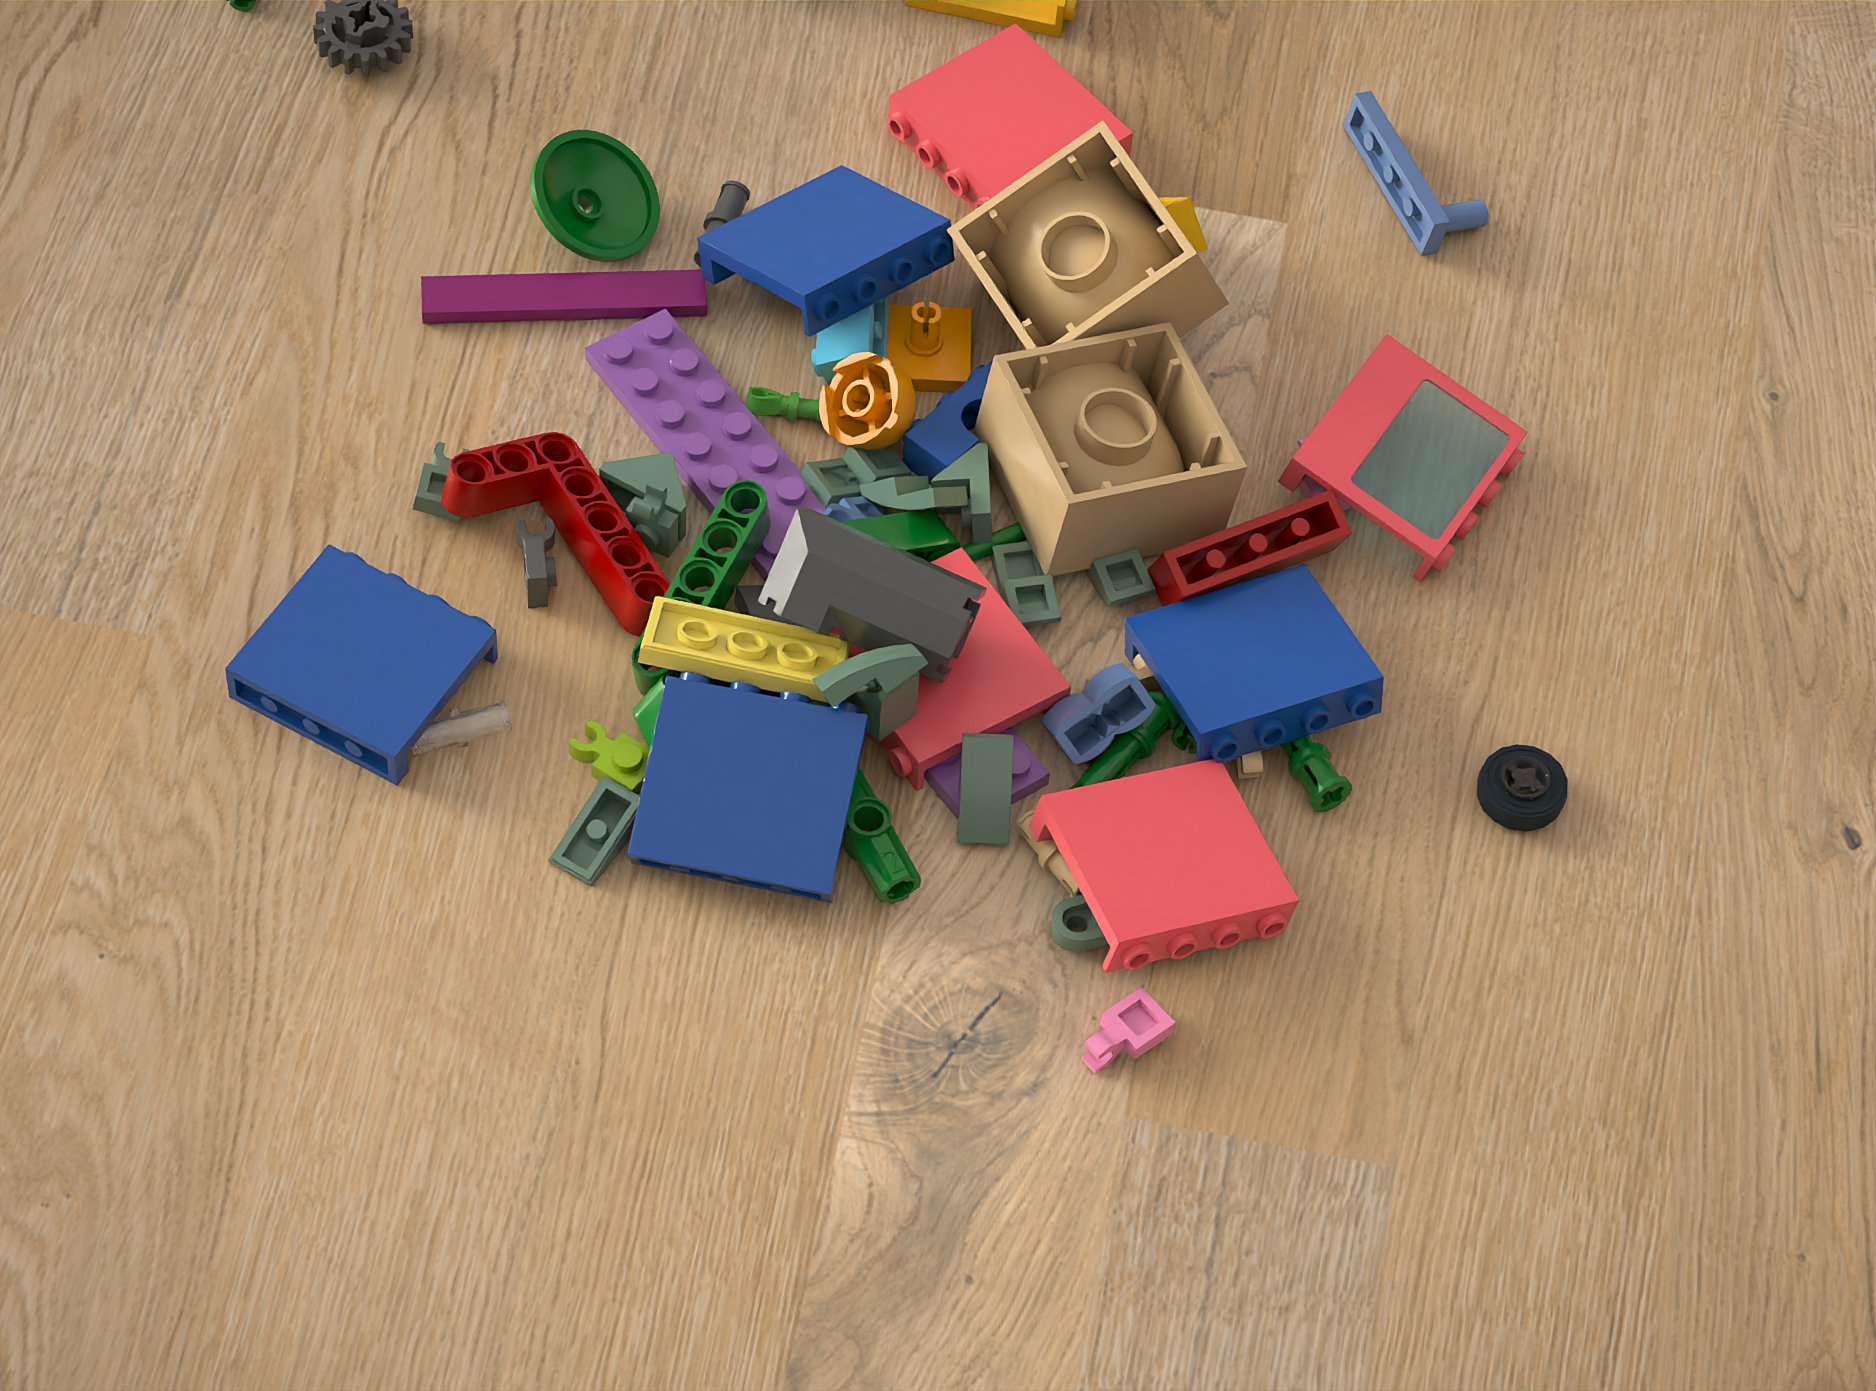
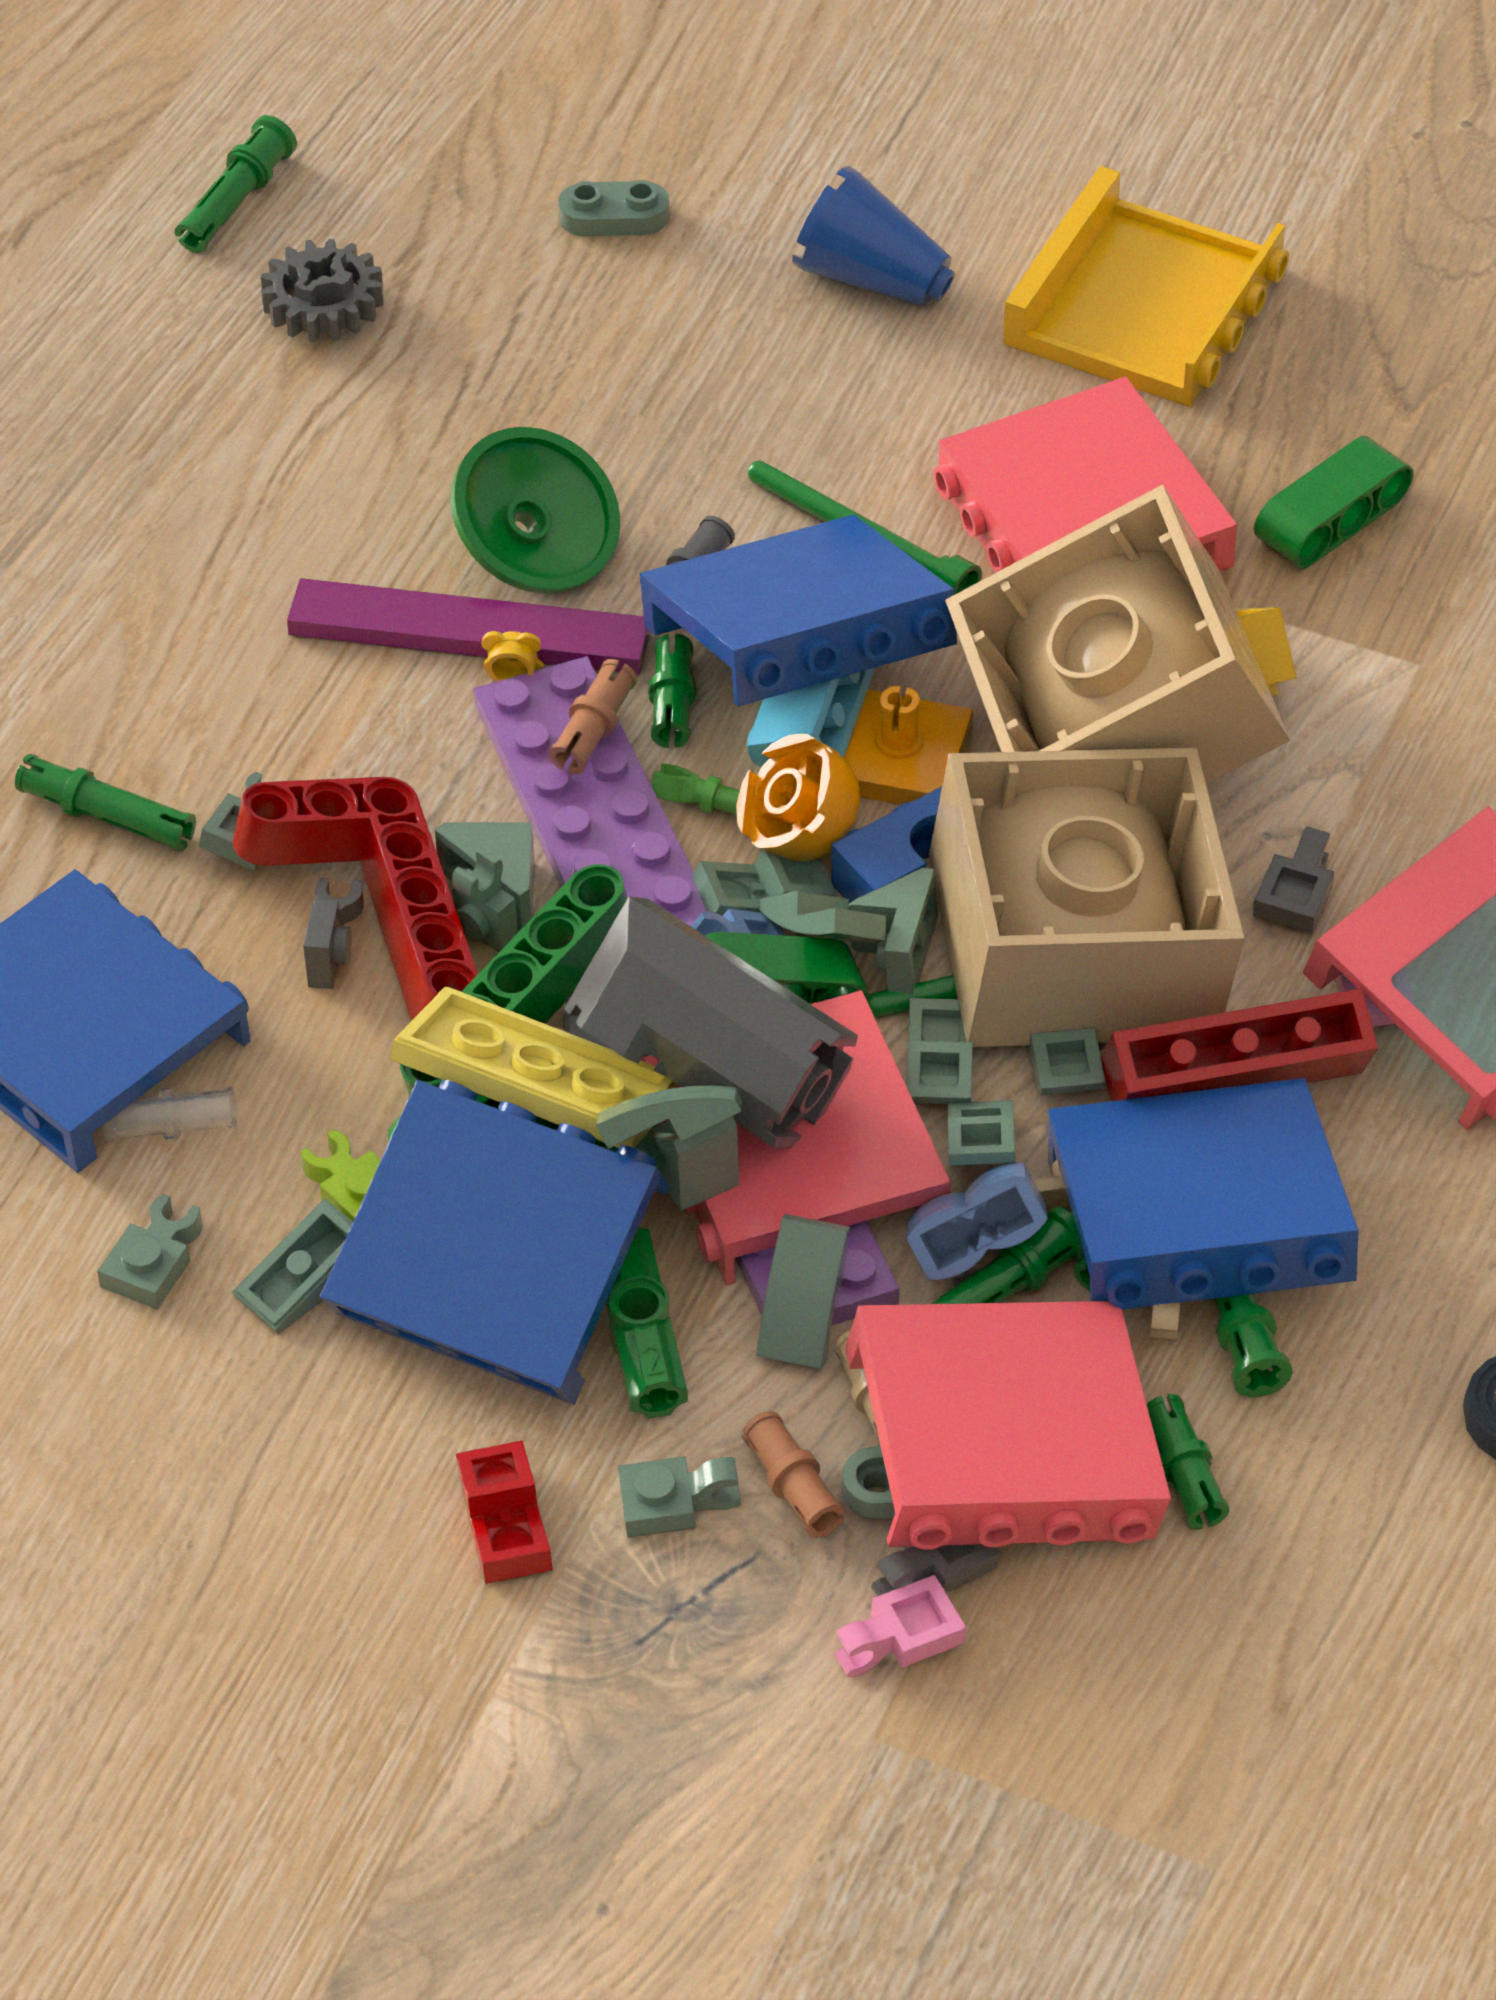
camera: 20 degrees right, 5 degrees down
none -> green pin [15,754,196,852]
none -> sand green plate [97,1194,202,1309]
none -> red slope [456,1440,553,1584]
none -> yellow plate [481,631,544,682]
none -> nougat pin [549,659,637,775]
none -> sand green plate [618,1456,741,1538]
none -> green pin [648,633,696,748]
none -> nougat pin [742,1411,845,1538]
none -> green piece [747,460,982,595]
none -> dark grey plate [871,1544,1002,1596]
none -> sand green slope [948,1100,1016,1166]
none -> green pin [1147,1394,1229,1529]
none -> green beam [1253,436,1414,568]
none -> dark grey plate [1253,826,1334,933]

